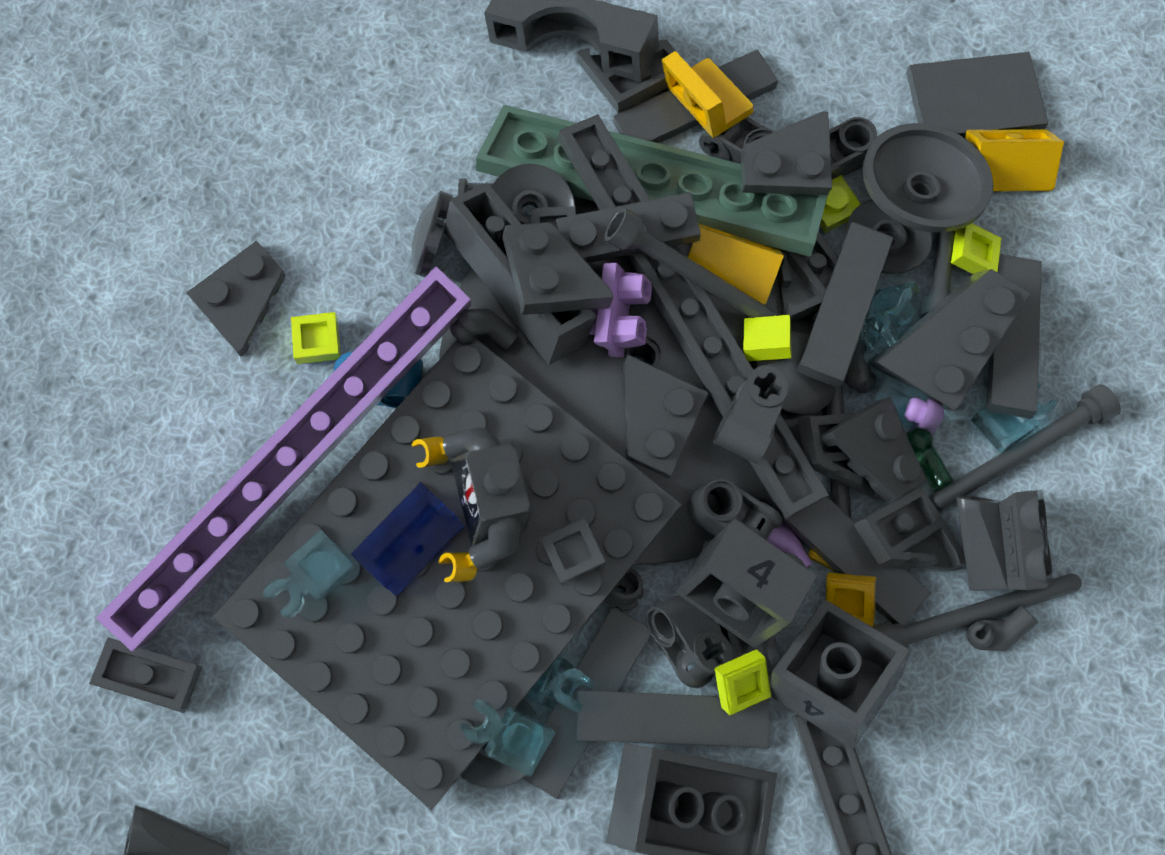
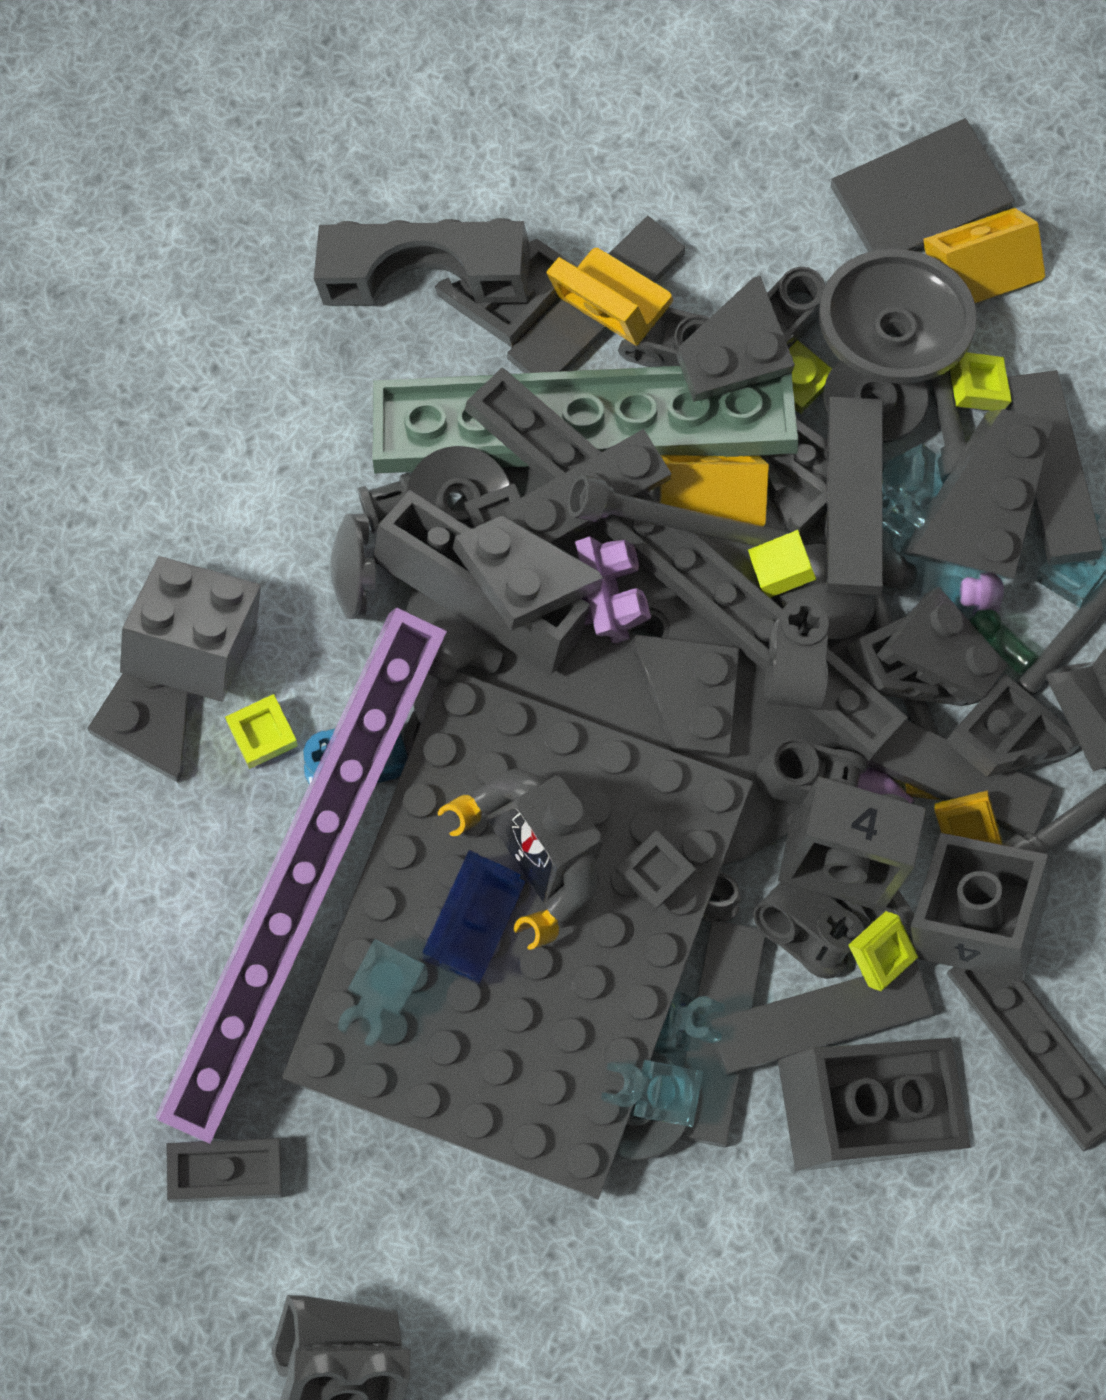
camera: 20 degrees left, 0 degrees up
none -> dark grey brick [120,556,261,702]

